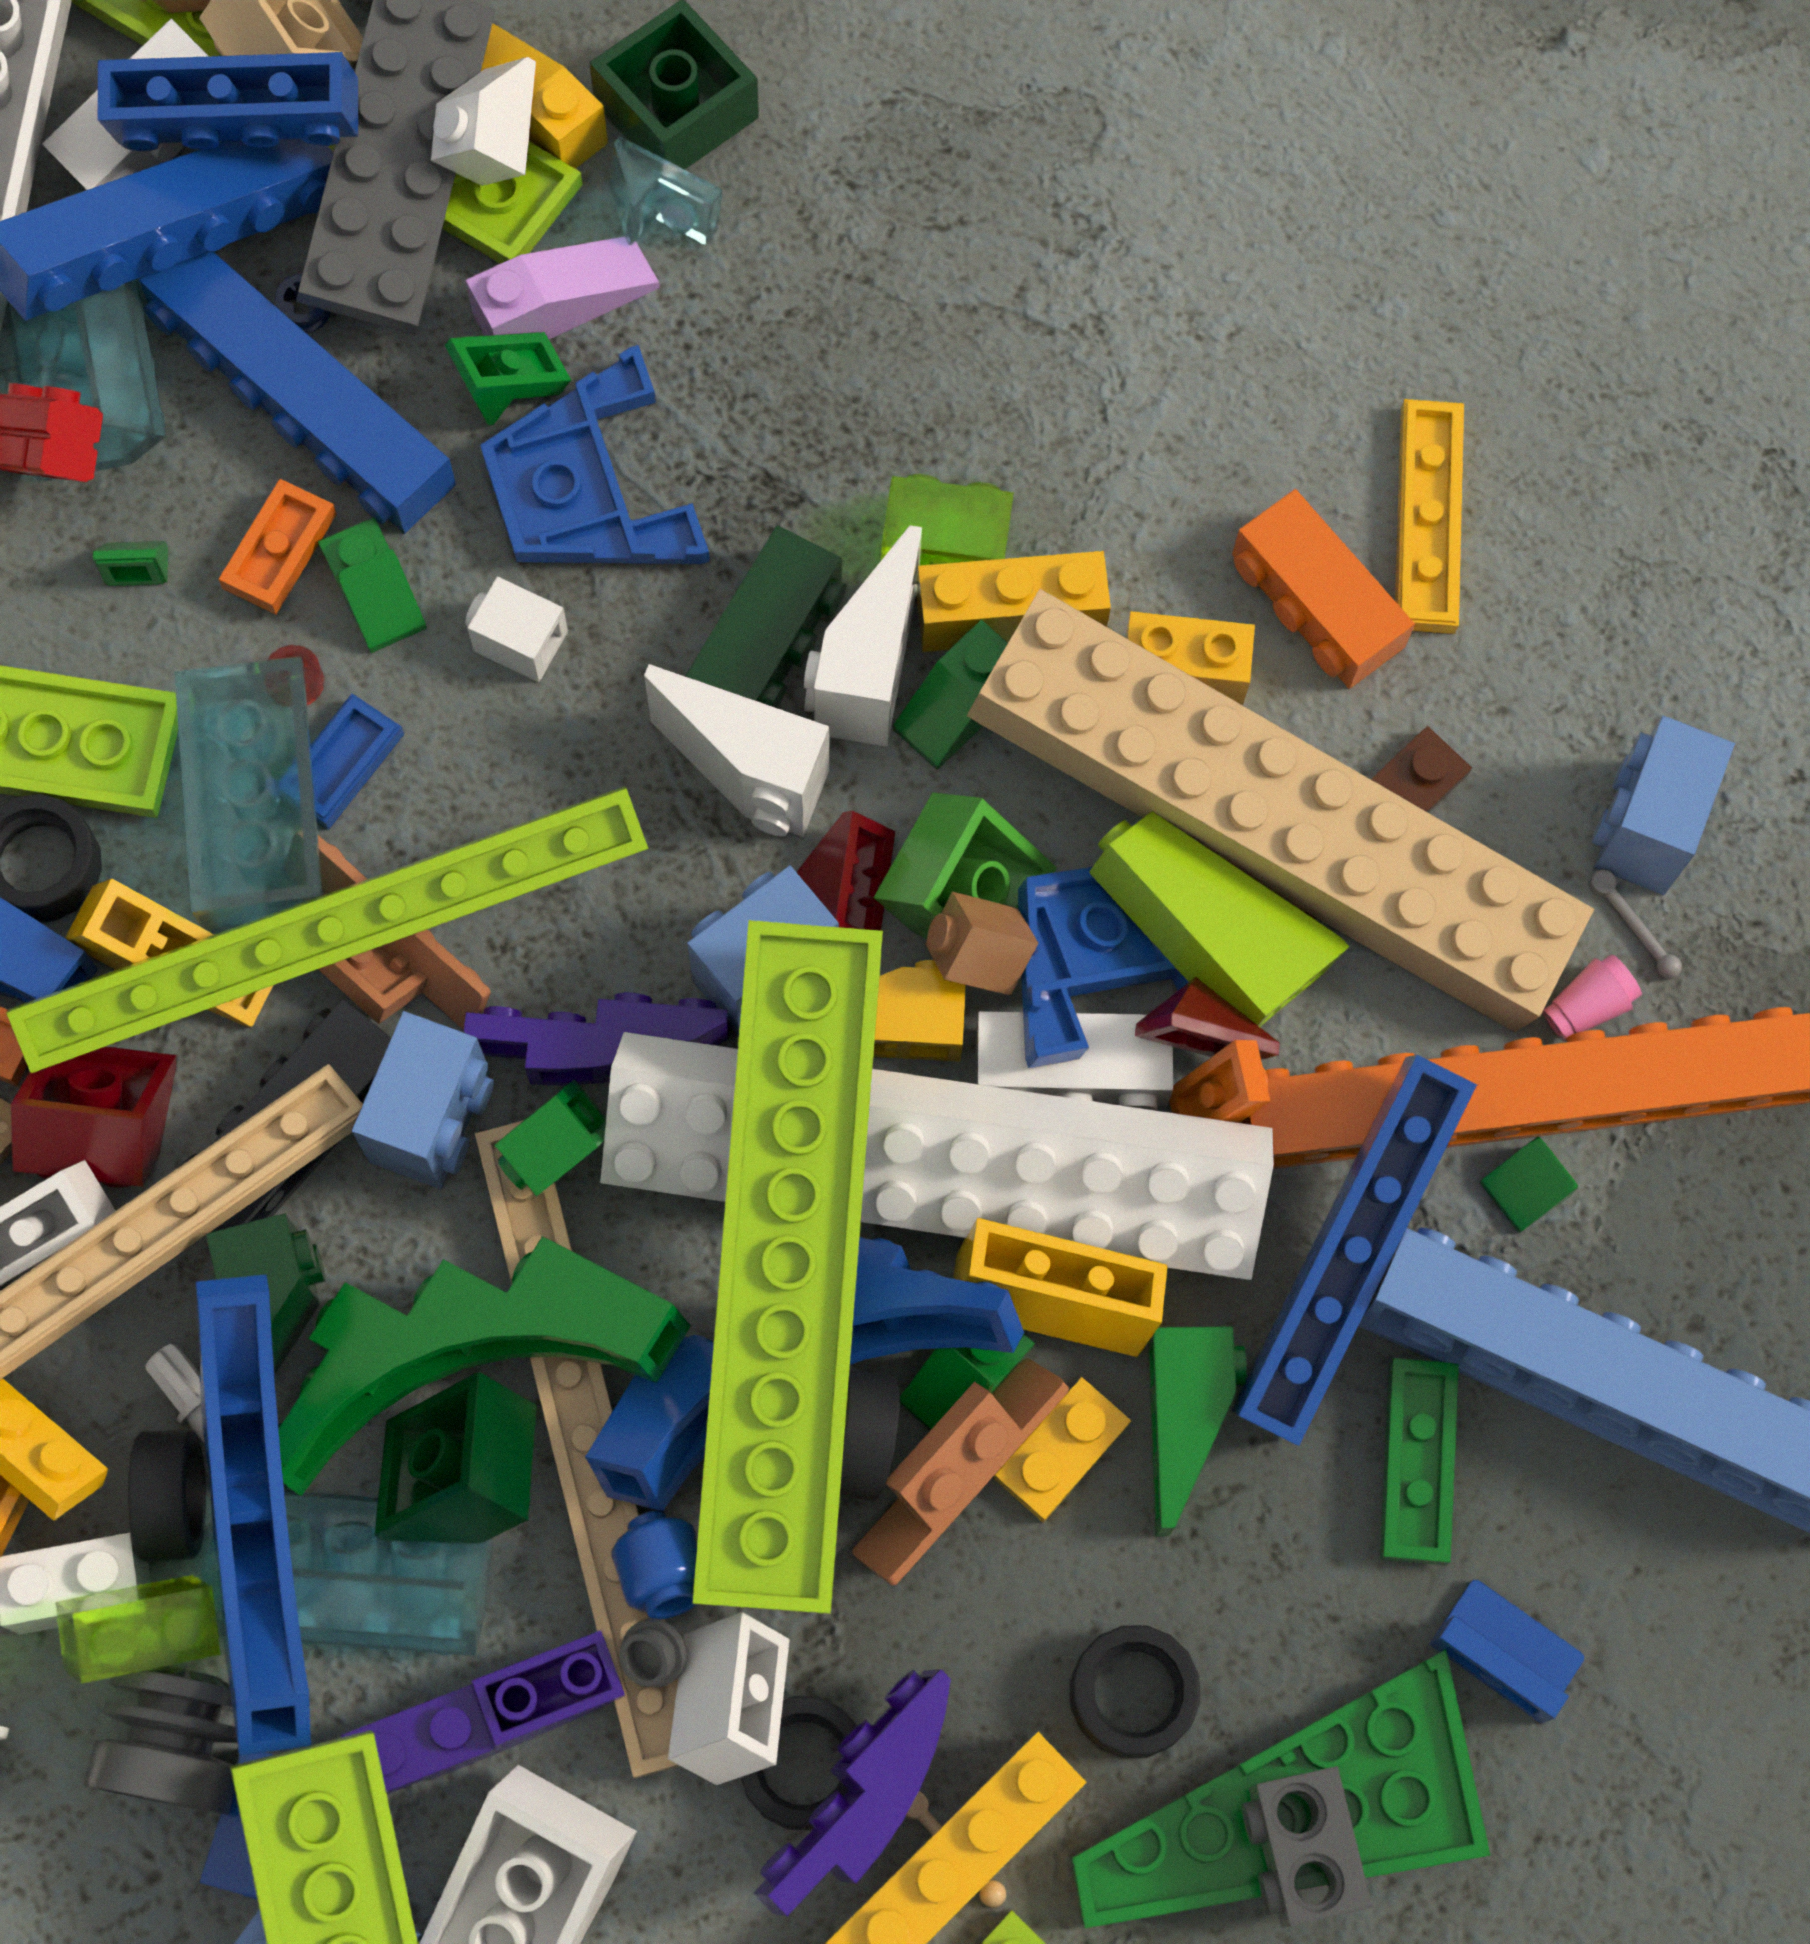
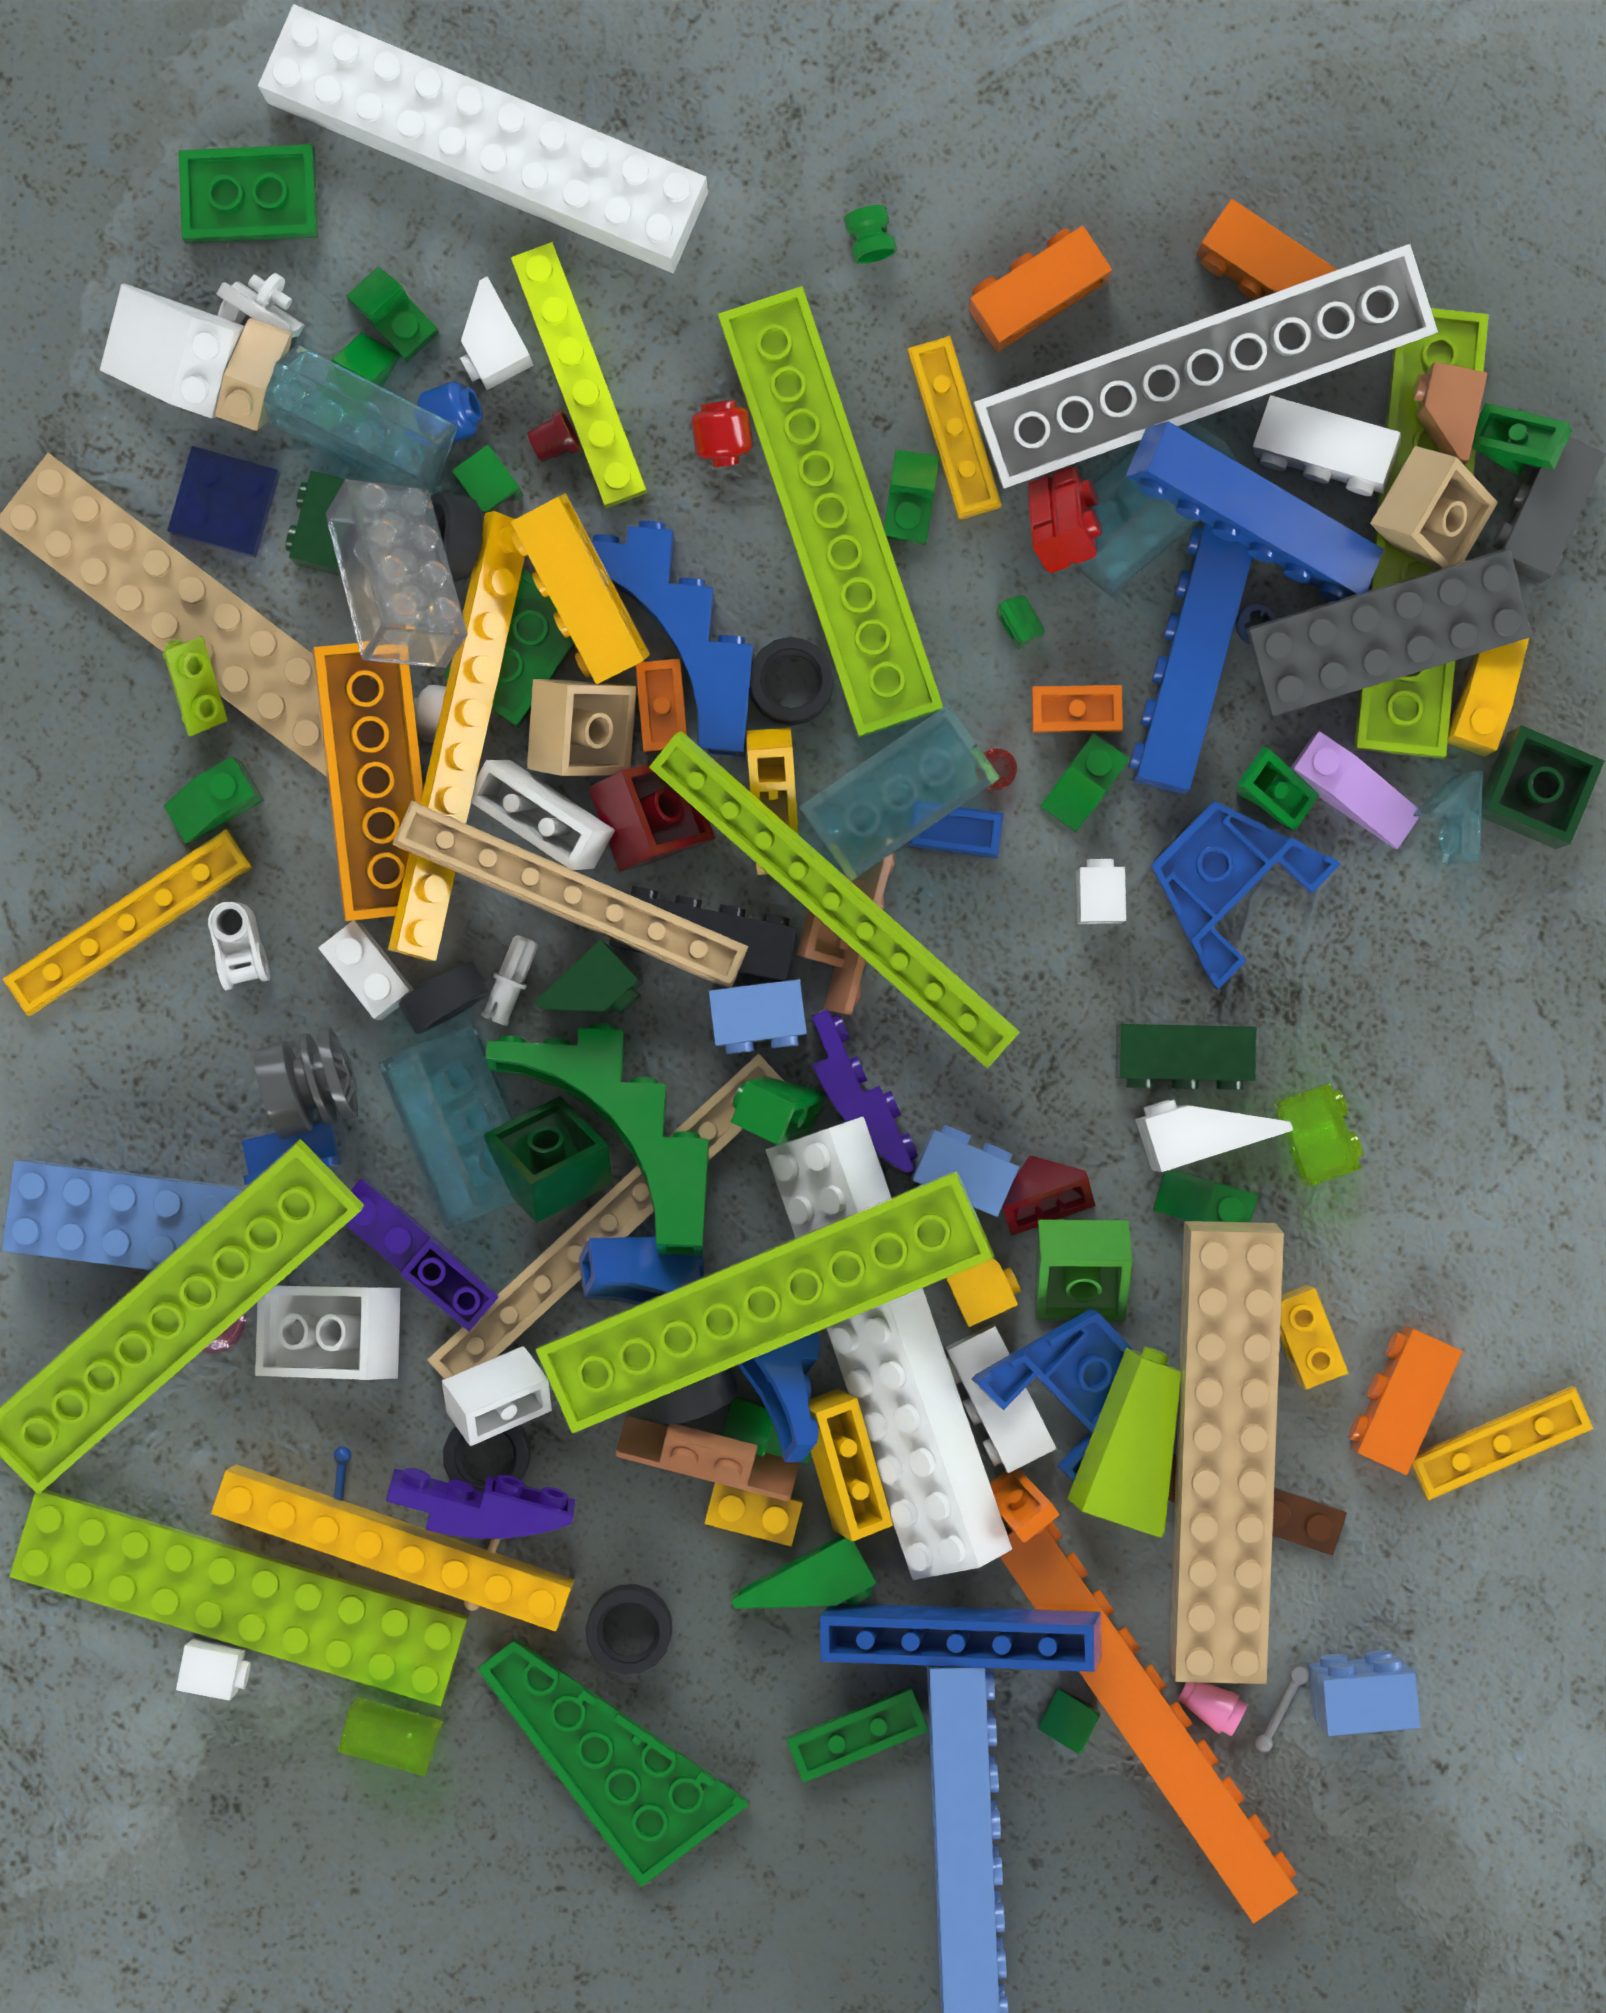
camera: 70 degrees right, 15 degrees up
clear neon green brick [55,1575,221,1684] -> none
blue brick [97,52,358,151] -> none
blue arch [195,1274,311,1756] -> none
white slope [431,57,536,186] -> none
blue head [611,1511,698,1619] -> none
dark grey plate [619,1618,687,1687] -> none
white slope [644,664,829,837] -> none
yellow brick [916,551,1111,652] -> none
medium nougat brick [925,892,1038,996] -> none
dark red slope [1135,977,1280,1060] -> none
dark grey brick [1242,1766,1373,1927] -> none
blue panel [1429,1580,1584,1724] -> none

